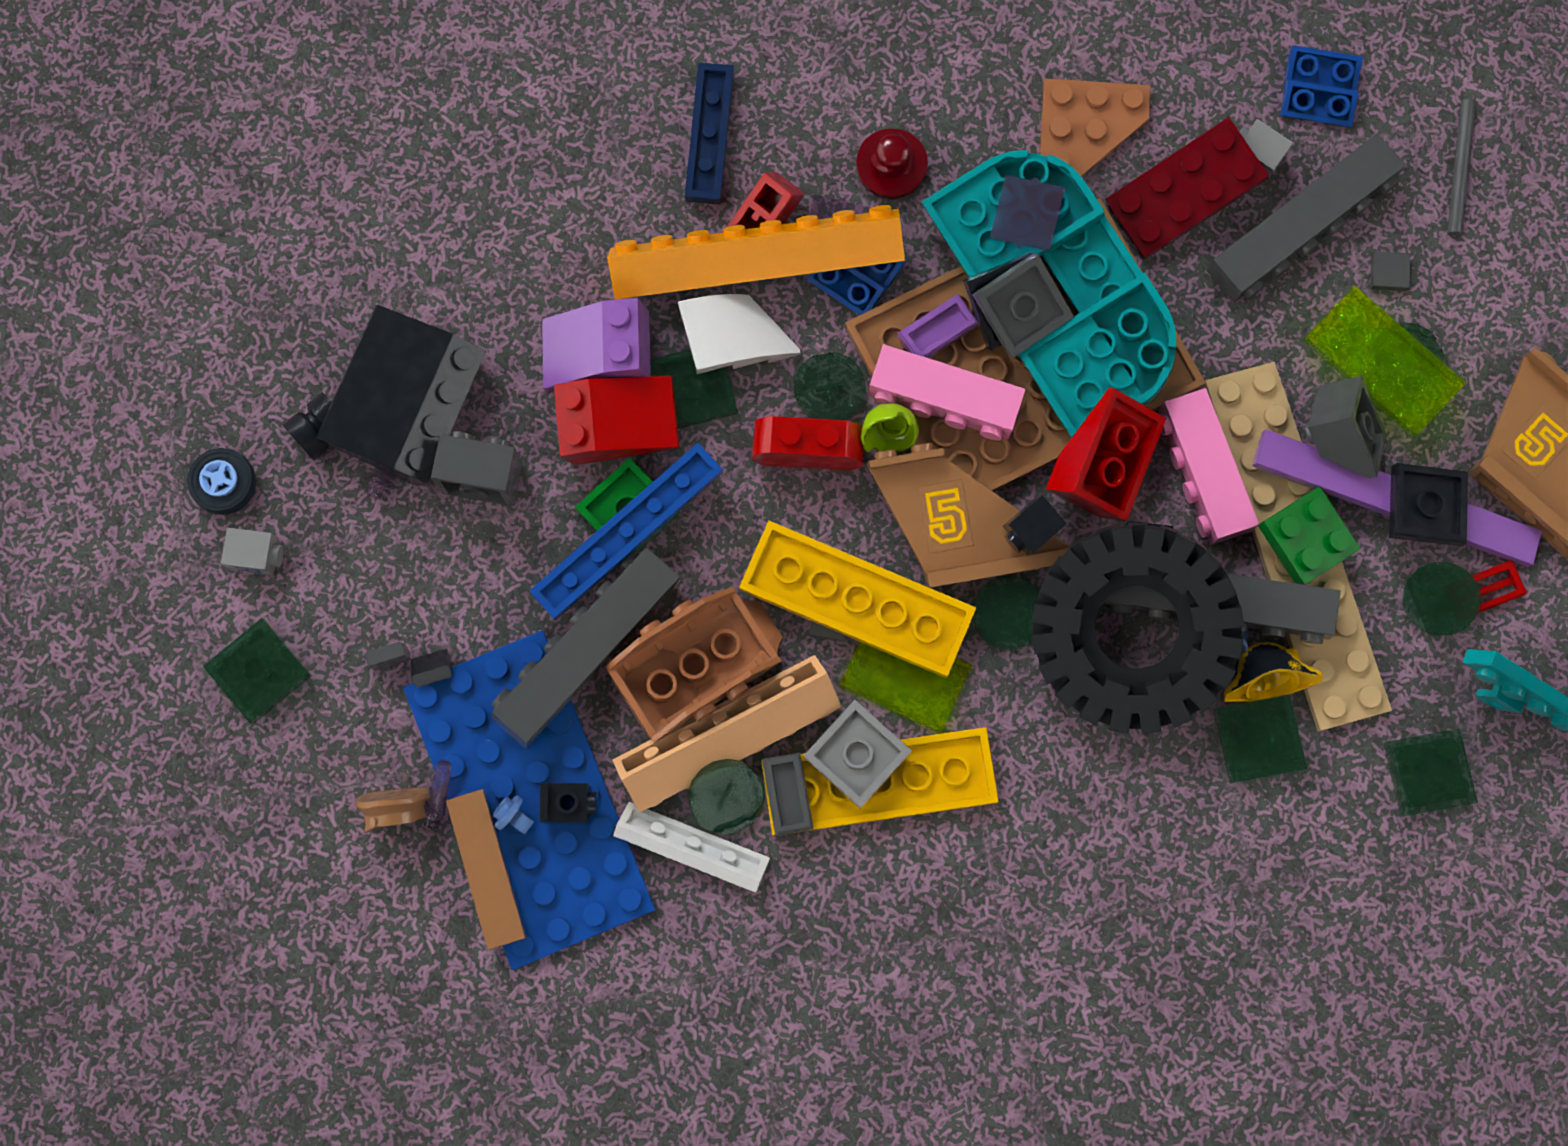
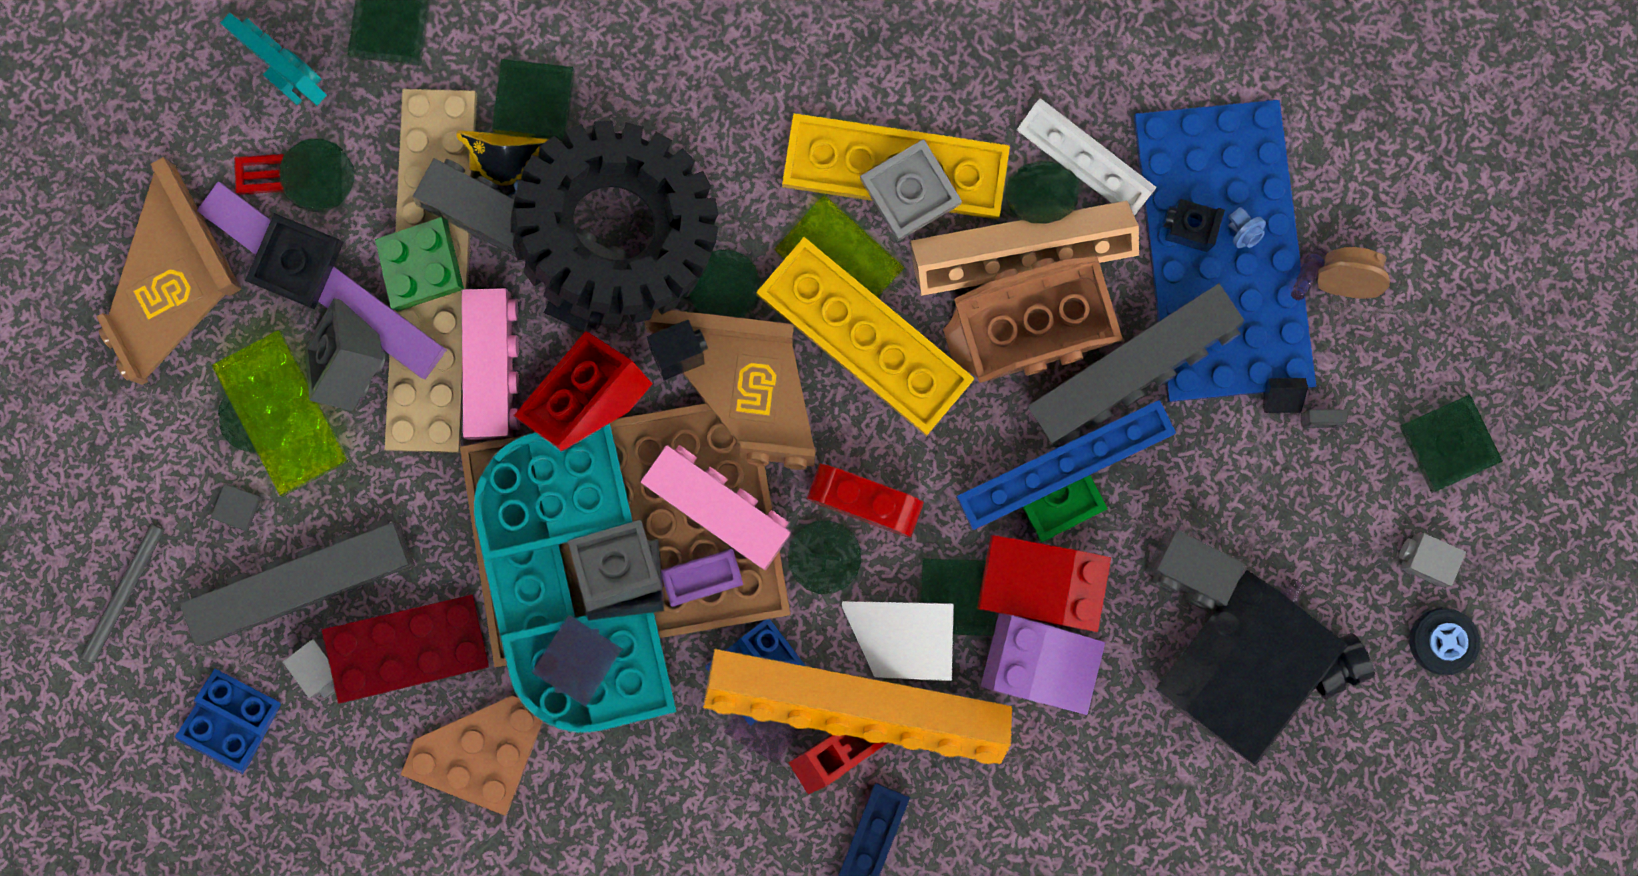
camera: 160 degrees left, 5 degrees up
medium nougat tile [446,789,527,950] -> none
dark grey tile [762,753,813,836] -> none
dark red plate [856,128,928,200] -> none
lime hair [861,403,919,452] -> none

